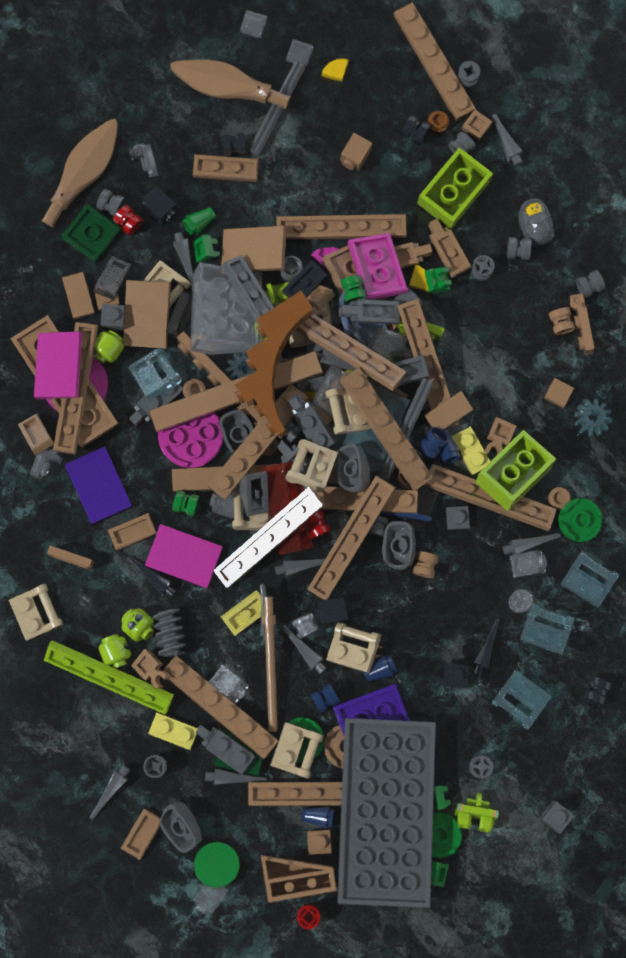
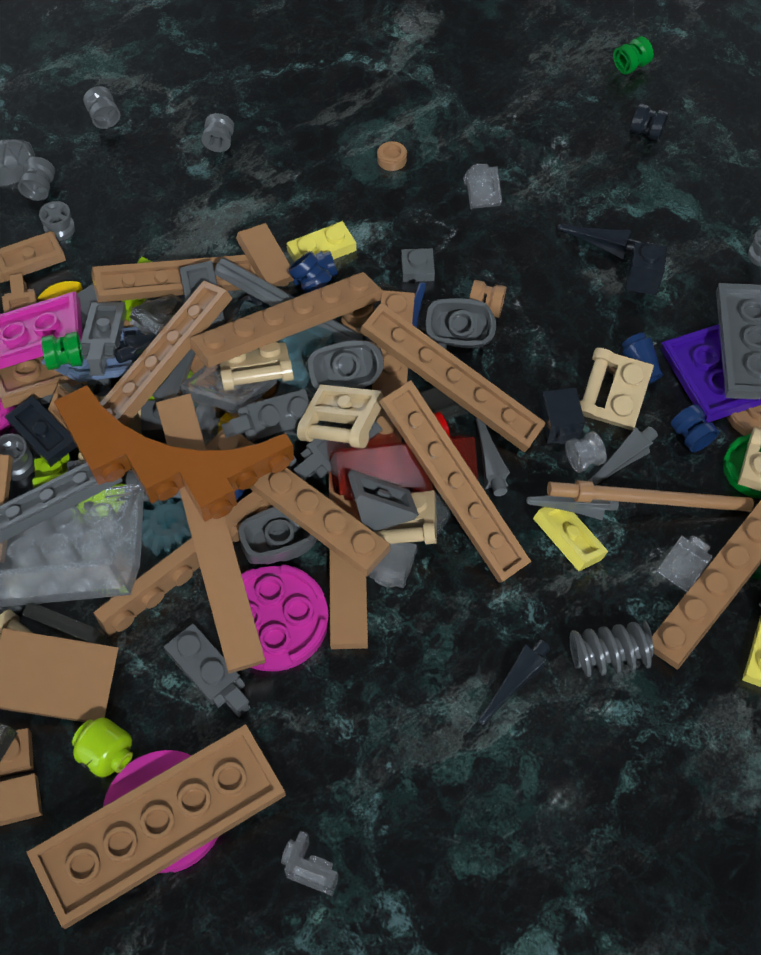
camera: 85 degrees left, 20 degrees down
tan plate [9,584,63,641] -> none
medium nougat tile [18,414,54,455] -> none
dark pink tile [34,332,82,399] -> none
lime tile [44,640,174,715] -> none
medium nougat tile [47,546,94,570] -> none
medium nougat tile [53,322,98,455] -> none
dark purple tile [65,447,132,525] -> none
lime head [99,634,131,669] -> none
dark grey brick [101,304,125,333] -> none
medium nougat tile [108,513,157,551] -> none
lime head [121,608,155,642] -> none
clear light blue plate [128,348,182,400] -> none
medium nougat plate [131,649,170,688] -> none
dark pink tile [145,524,223,589] -> none
green wheel [172,490,199,517] -> none
medium nougat tile [183,379,206,398] -> none
medium nougat plate [424,464,556,531] -> none
green tile [425,267,452,292] -> none
lime brick [475,430,556,511] -> none
medium nougat plate [485,417,516,456] -> none
clear light blue plate [492,670,552,729] -> none
dark grey piece [503,533,561,557] -> none
clear wheel [508,589,533,613] -> none
clear light blue plate [519,602,574,655] -> none
medium nougat tile [544,378,574,408] -> none
medium nougat wheel [549,307,575,335] -> none
green tile [558,498,602,542] -> none
clear light blue plate [561,551,619,608] -> none
medium nougat hinge [570,293,594,355] -> none
clear light blue gear [574,399,612,436] -> none
none -> dark grey wheel [201,113,235,152]

